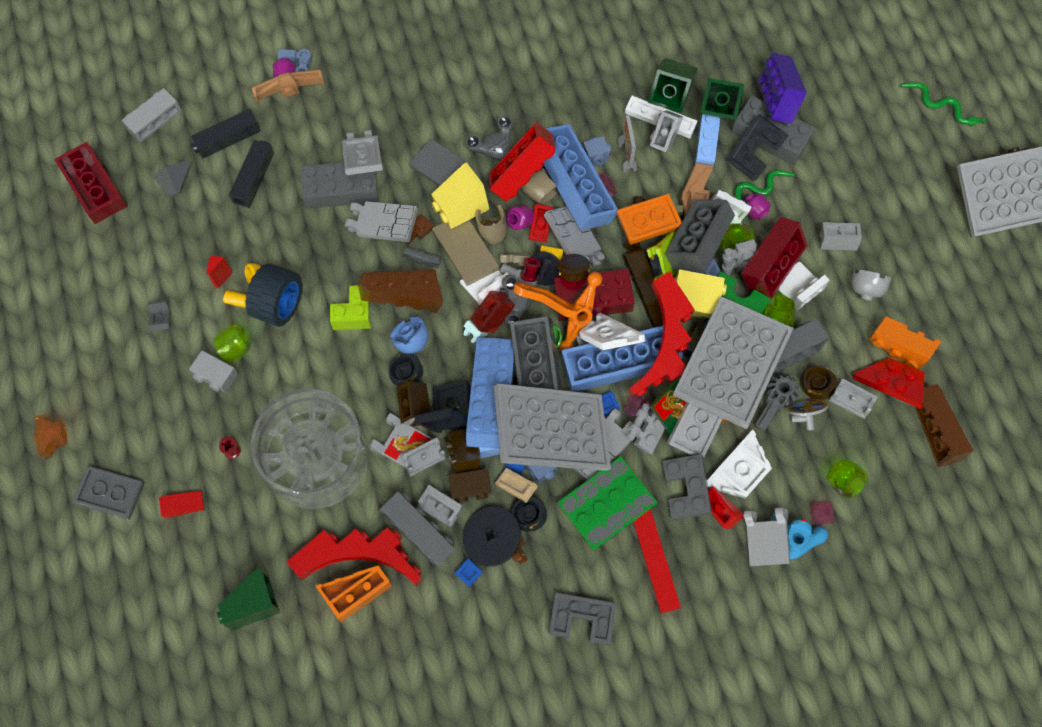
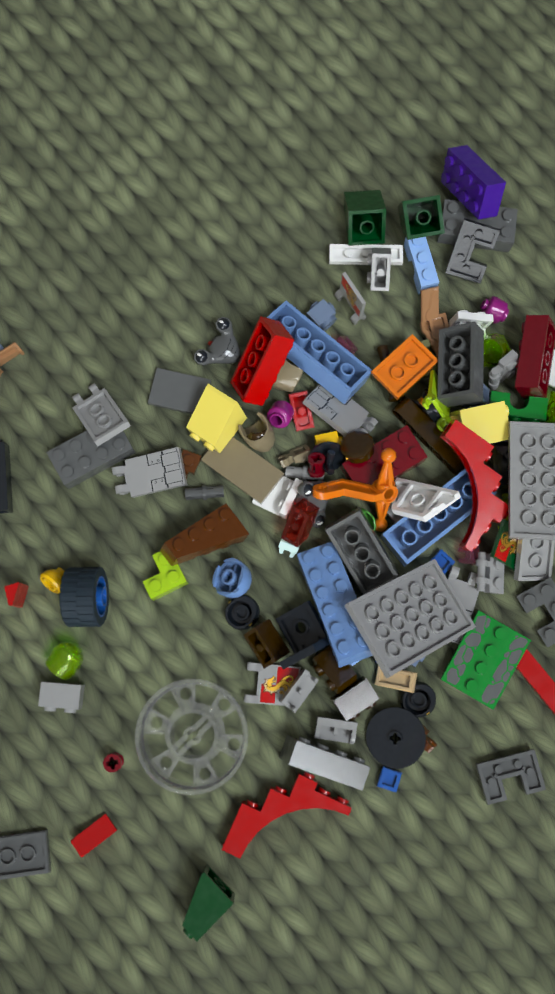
camera: 25 degrees left, 10 degrees up
yellow cylinder [223,290,246,308] -> none
orange wedge [316,566,392,623] -> none
green animal [734,170,795,200] -> none

